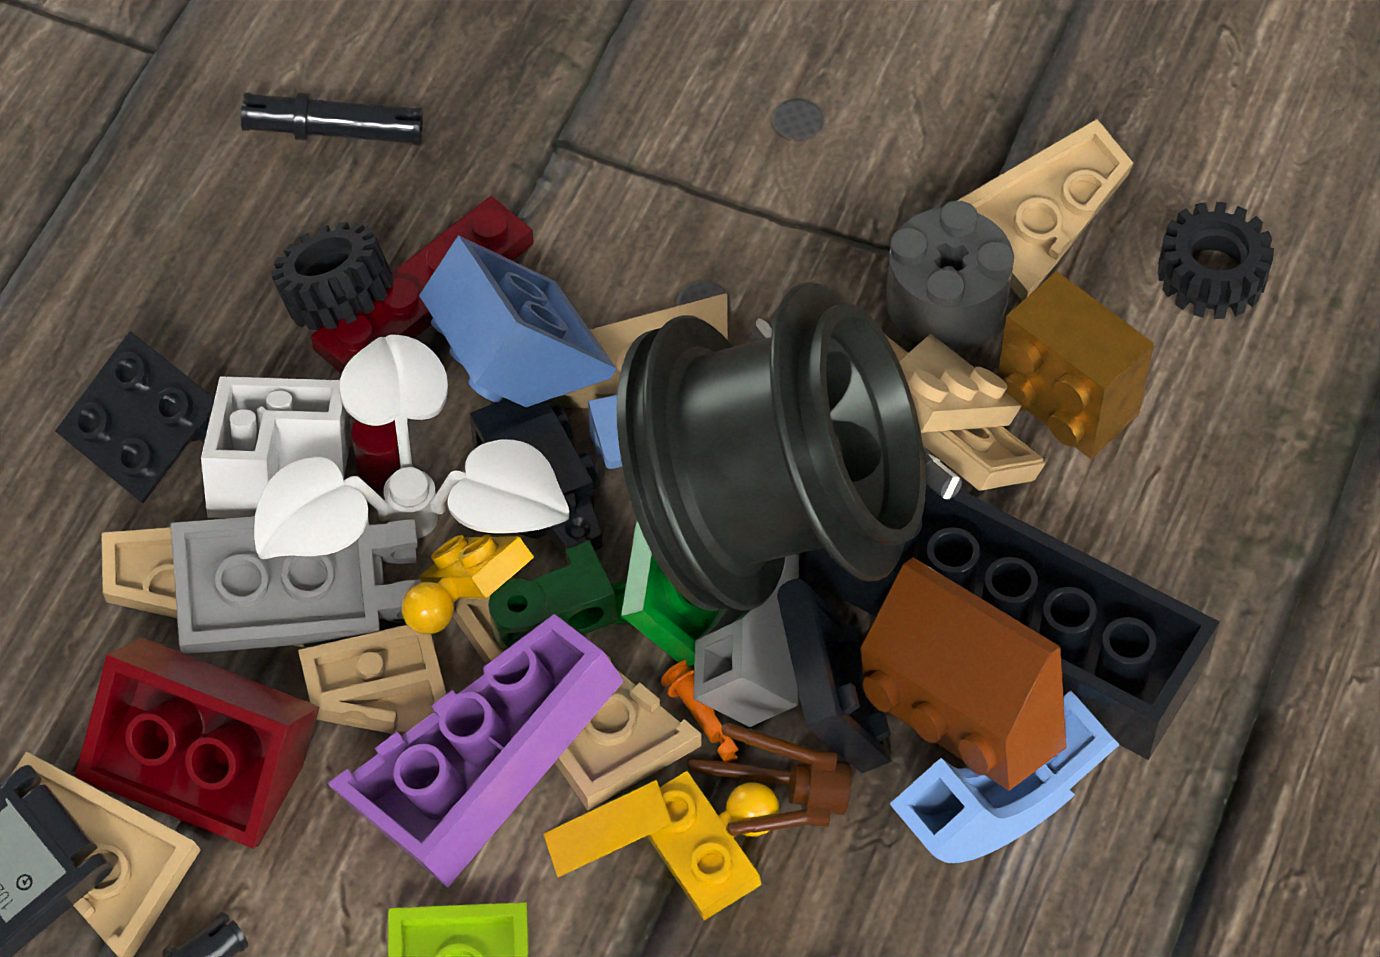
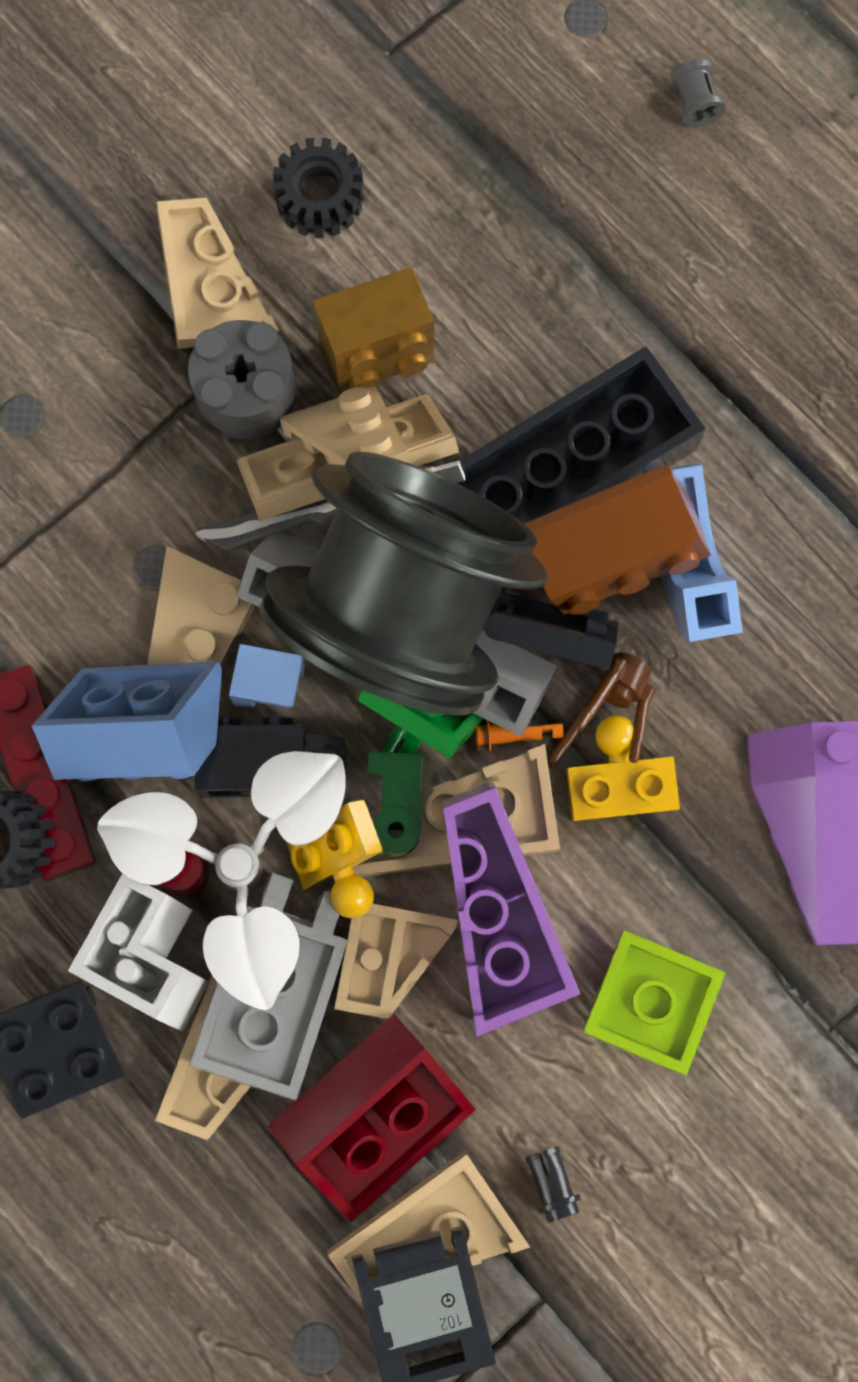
camera: 65 degrees left, 20 degrees up
yellow sticker [543,780,672,878] -> none

